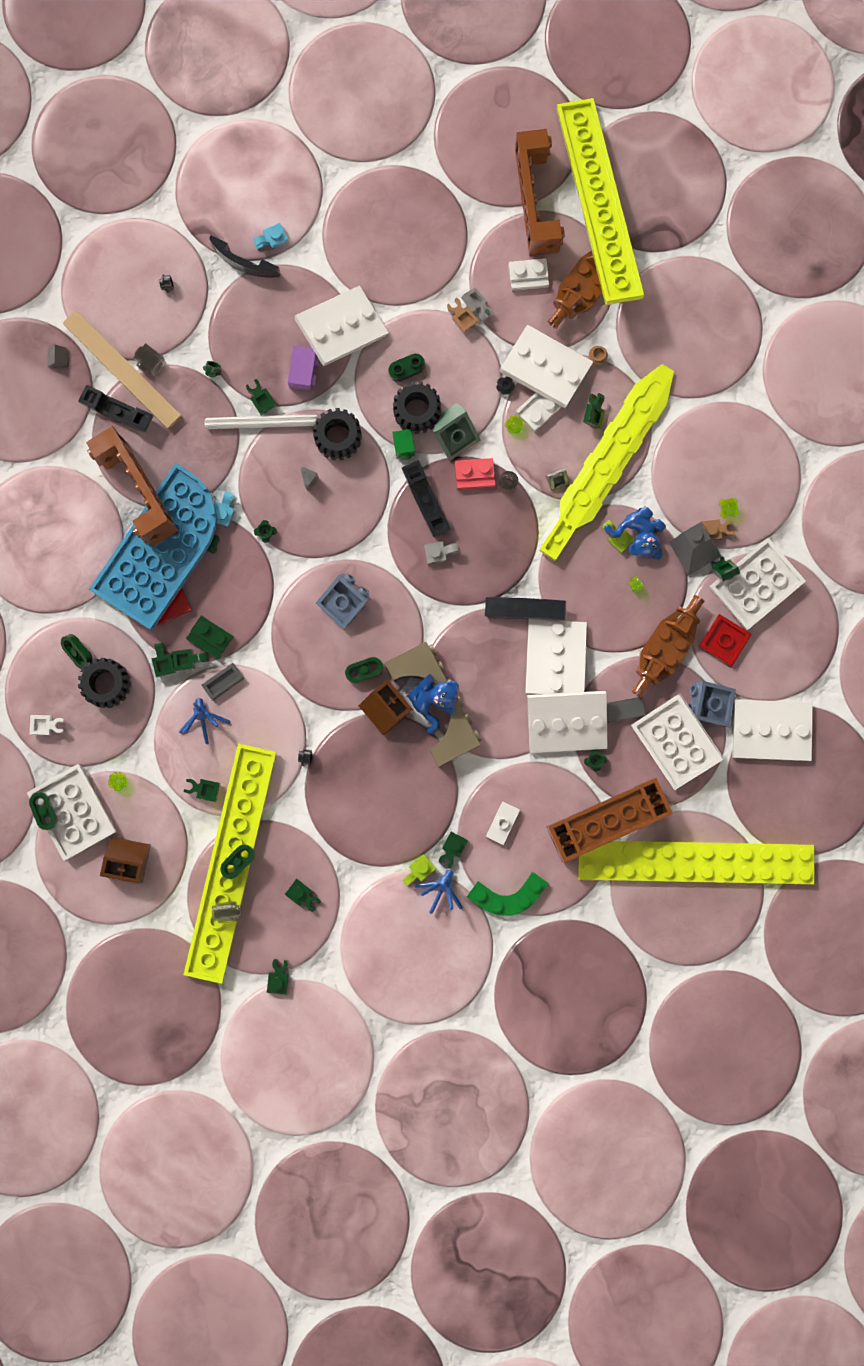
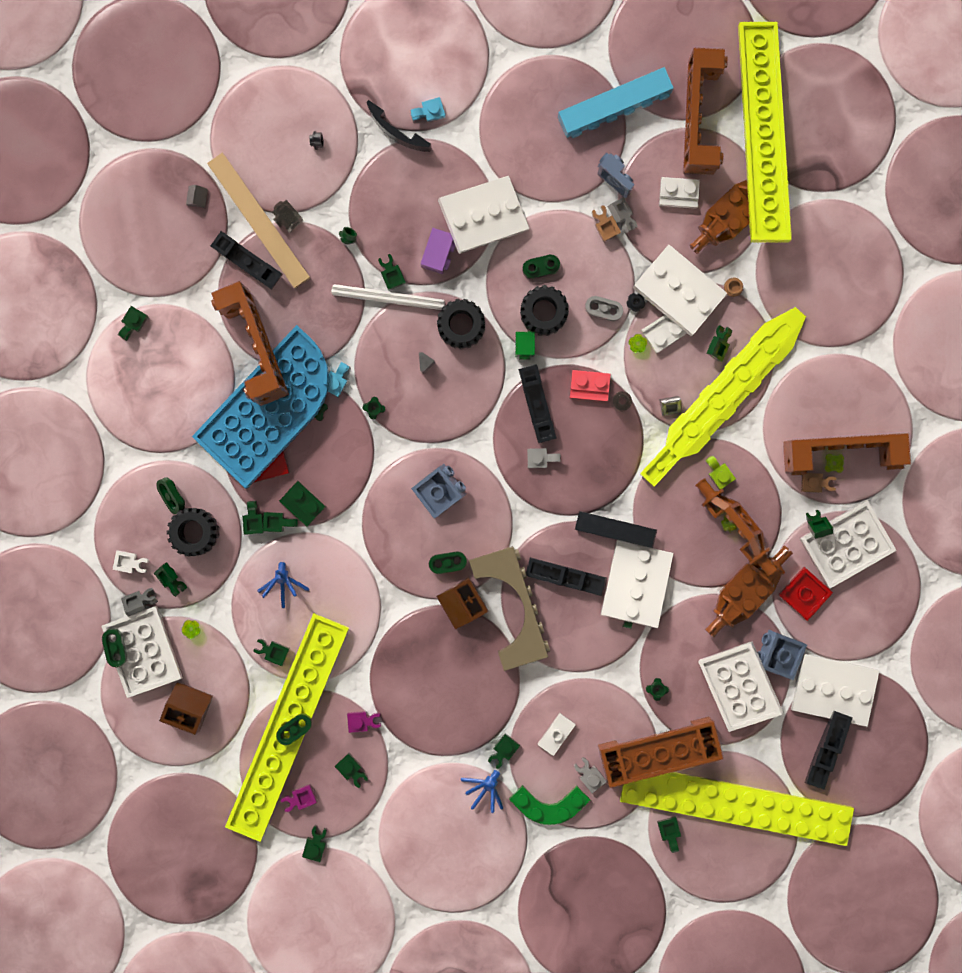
camera: 10 degrees right, 5 degrees up
dark grey tile [201,663,244,701] -> none
clear smoke brick [212,901,242,923] -> none
black plate [298,747,312,767] -> none
lime plate [402,854,436,886] -> none
blue animal [406,674,459,734] -> none
sand green slope [433,403,481,461] -> none
white plate [527,691,607,753] -> none
blue animal [604,506,666,560] -> none
dark grey tile [607,697,646,723] -> none
dark grey slope [669,522,722,575] -> none
none -> dark green plate [118,306,149,341]
none -> dark grey plate [121,588,158,617]
none -> dark green plate [154,562,187,597]
none -> magenta plate [281,784,318,812]
none -> magenta plate [347,711,381,733]
none -> black slope [526,557,607,596]
none -> medium azure brick [558,67,674,138]
none -> light grey plate [574,757,607,793]
none -> light grey plate [585,296,623,321]
none -> sand blue plate [597,153,635,199]
none -> dark green plate [657,816,681,853]
none -> dark orange plate [695,478,778,577]
none -> dark orange plate [783,433,911,476]
none -> black slope [804,711,853,790]

